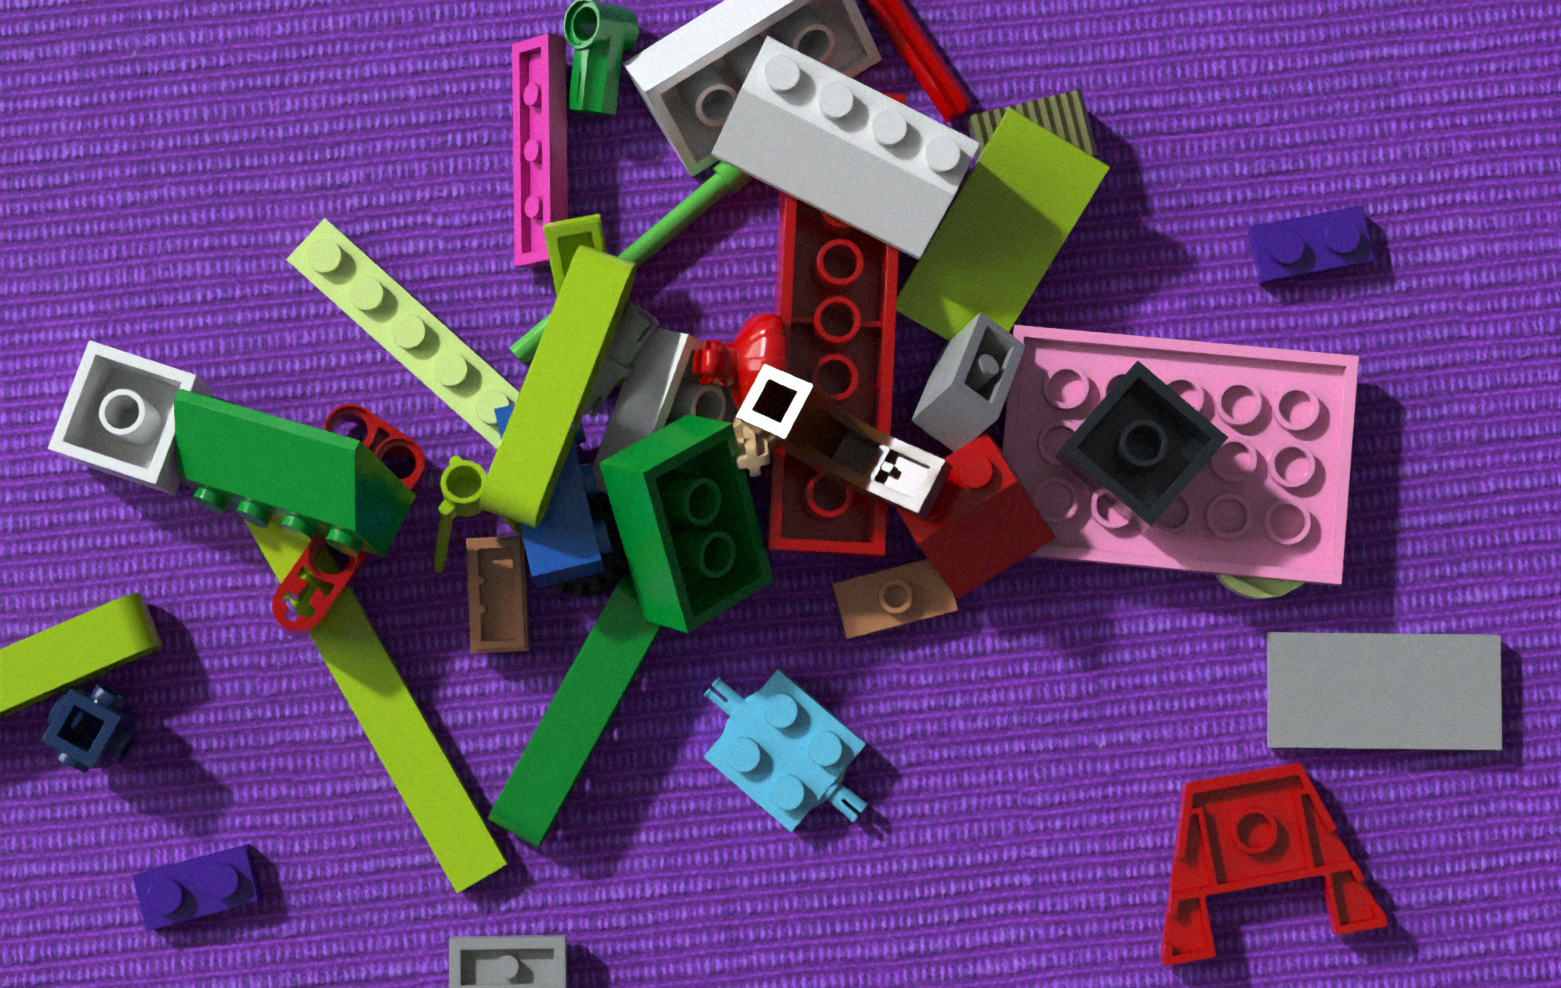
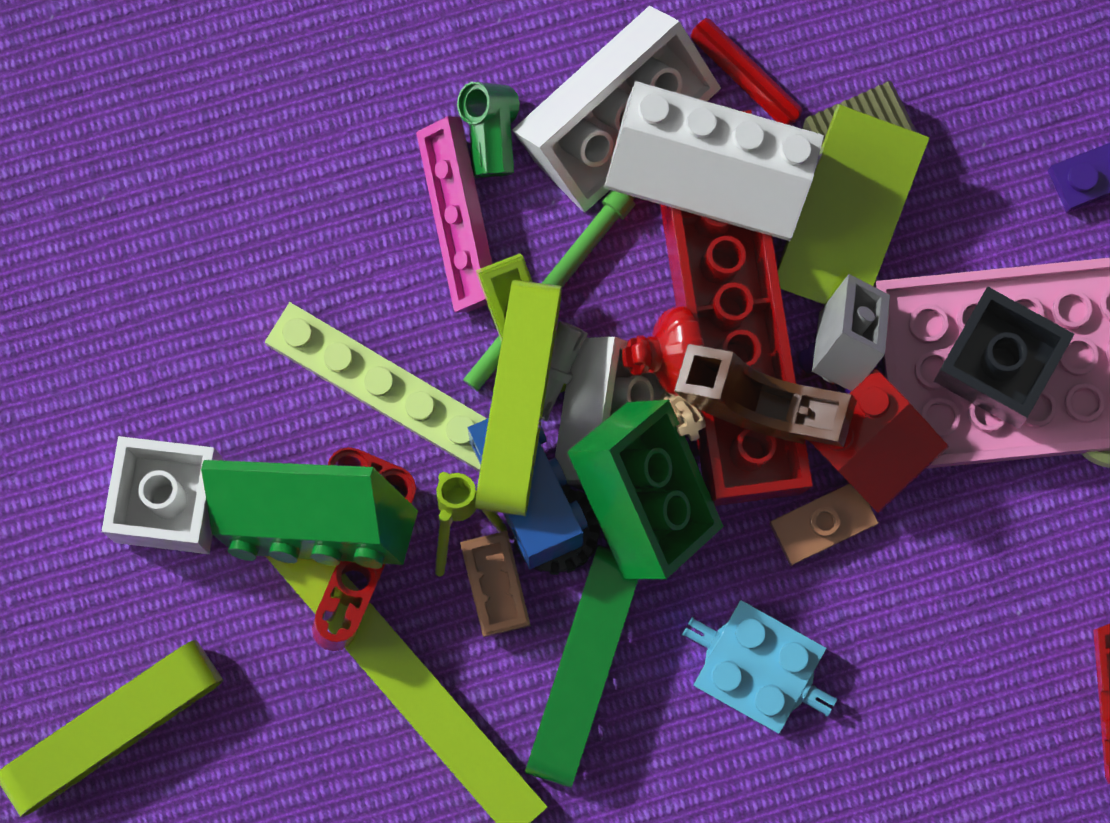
camera: 15 degrees left, 5 degrees down
dark blue brick [41,684,139,773] -> none

